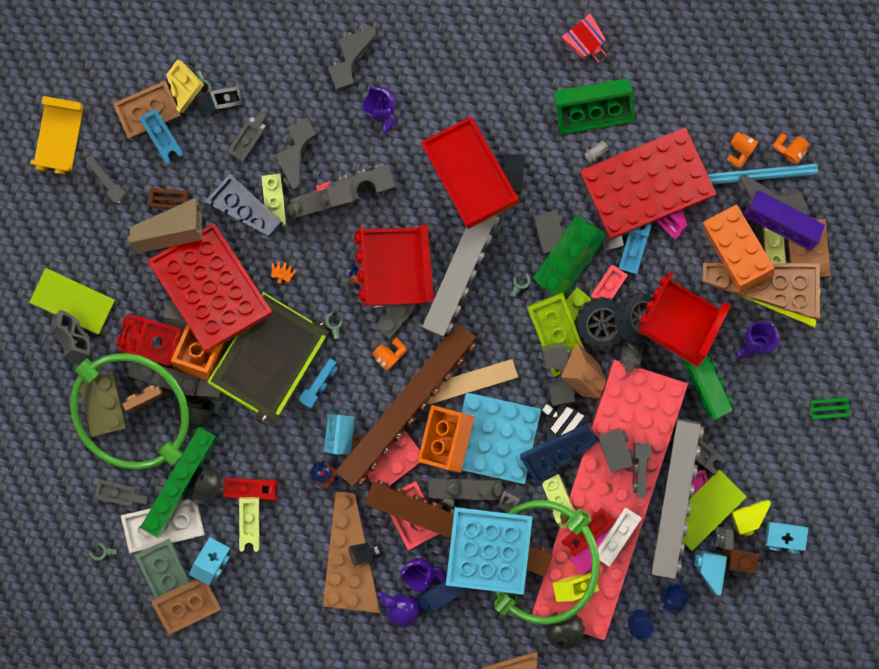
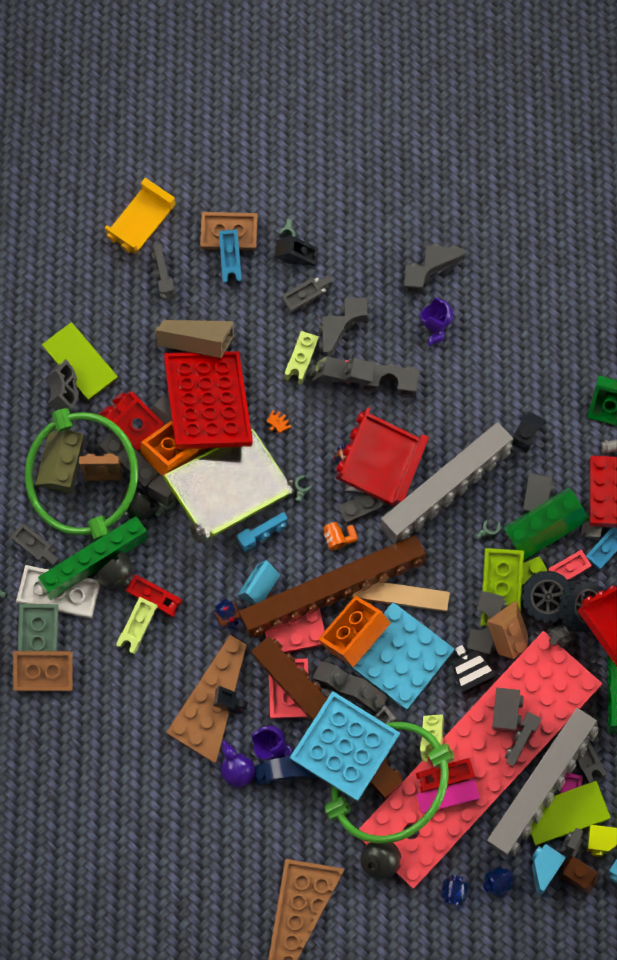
camera: 30 degrees right, 15 degrees down
reddish brown tile [148,188,189,209] -> none
light yellow wing [166,60,204,113] -> none
medium azure brick [189,537,230,585] -> none
wing [205,173,283,237] -> none
red tile [421,116,520,229] -> none
dark blue wing [520,423,598,487] -> none
neon yellow slope [552,572,599,602] -> none
white tile [598,507,642,567] -> none

